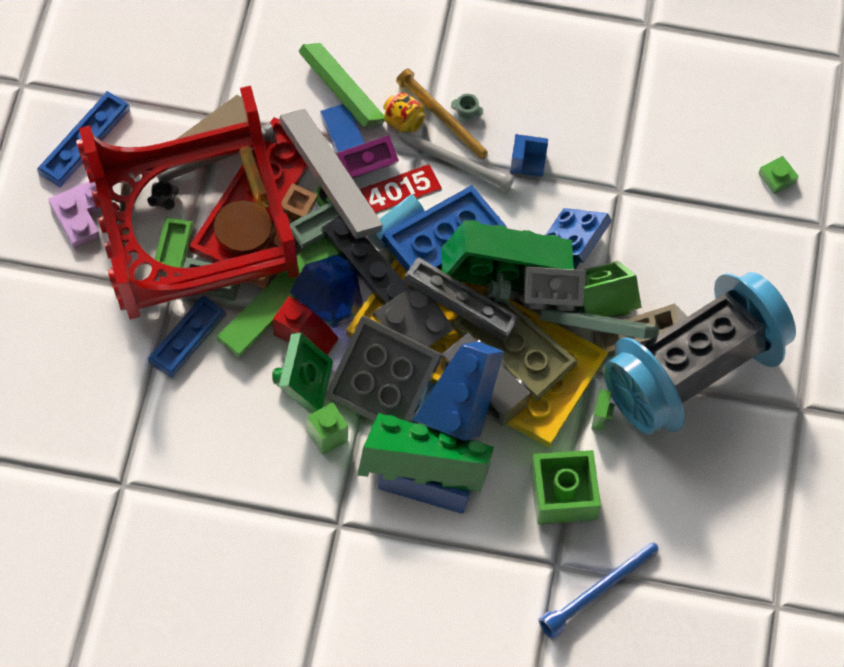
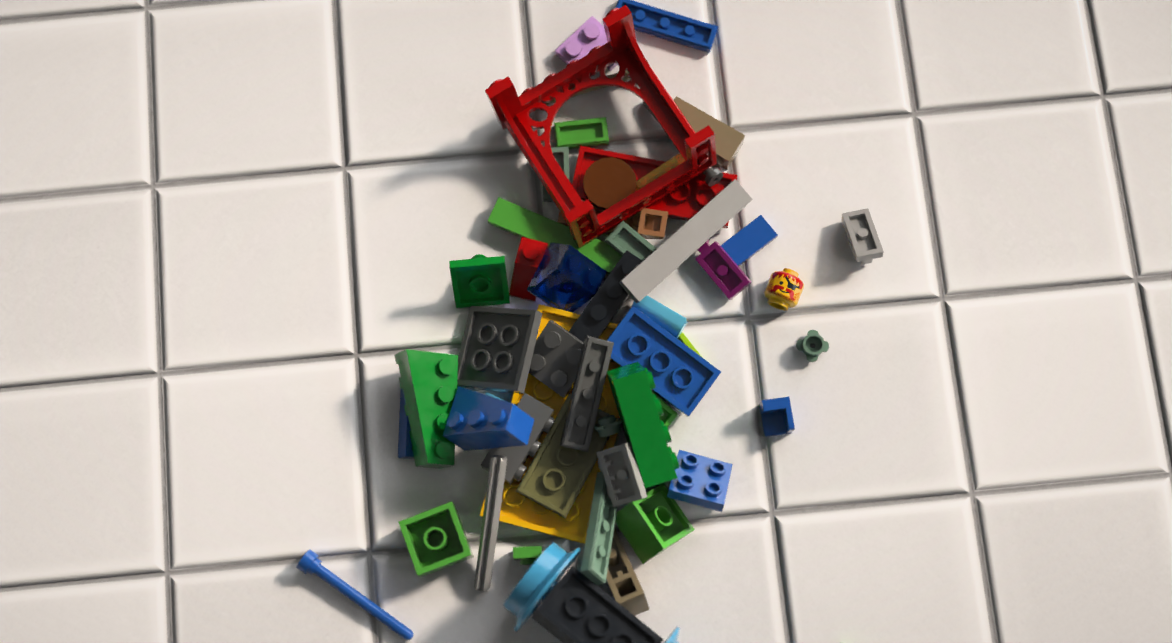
camera: 80 degrees right, 15 degrees up
black plate [147,181,179,210] -> none
blue tile [148,295,226,378] -> none
bright green tile [298,43,385,127] -> none
bright green brick [307,402,348,455] -> none
red sticker [359,164,442,213] -> none
pearl gold bar [396,68,488,159] -> none
light grey bar [399,131,514,194] -> none
none -> light grey axle [474,455,507,591]
none -> light grey hinge [841,208,884,265]

